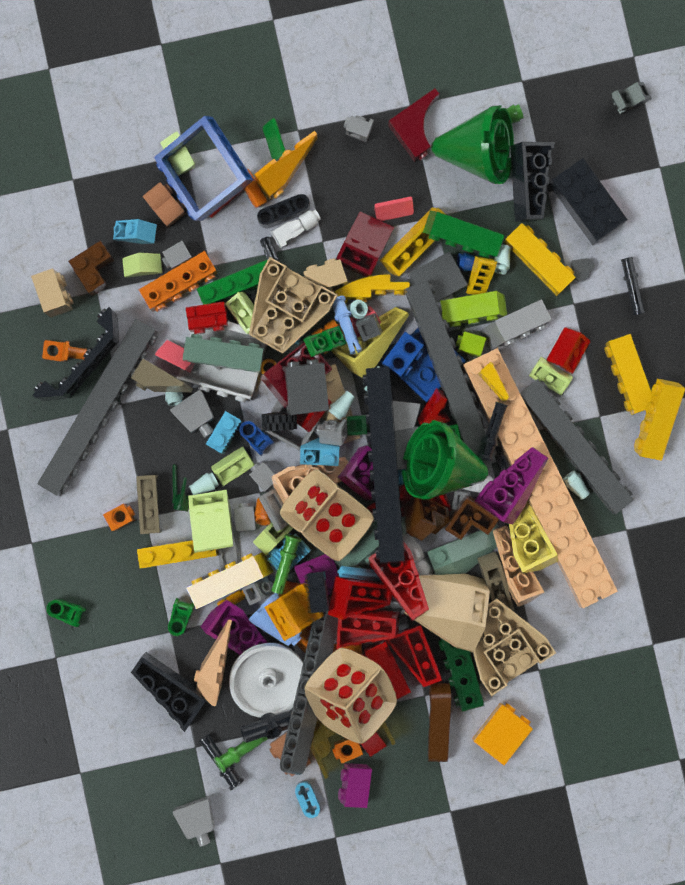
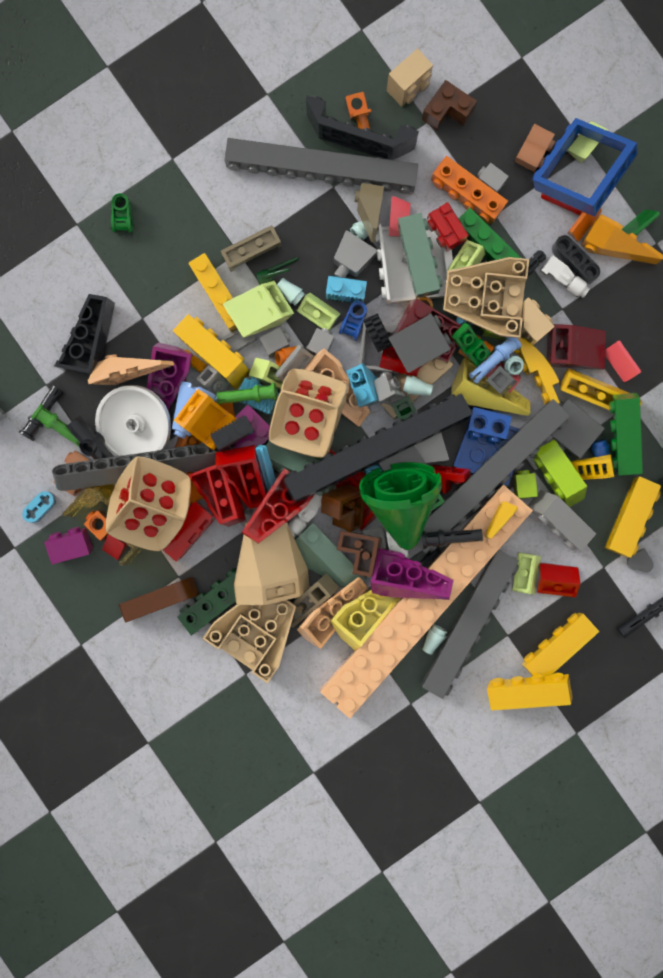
camera: 70 degrees right, 0 degrees up
orange brick [103,504,135,532] -> none
medium azure slope [113,219,157,244] -> none
yellowish green slope [122,253,163,277] -> none
green piece [168,597,195,636] -> none
magenta brick [337,446,375,501] -> none
red wedge [386,624,442,687] -> none
light orange brick [472,702,533,765] -> none
light aqua cone [494,245,511,275] -> none

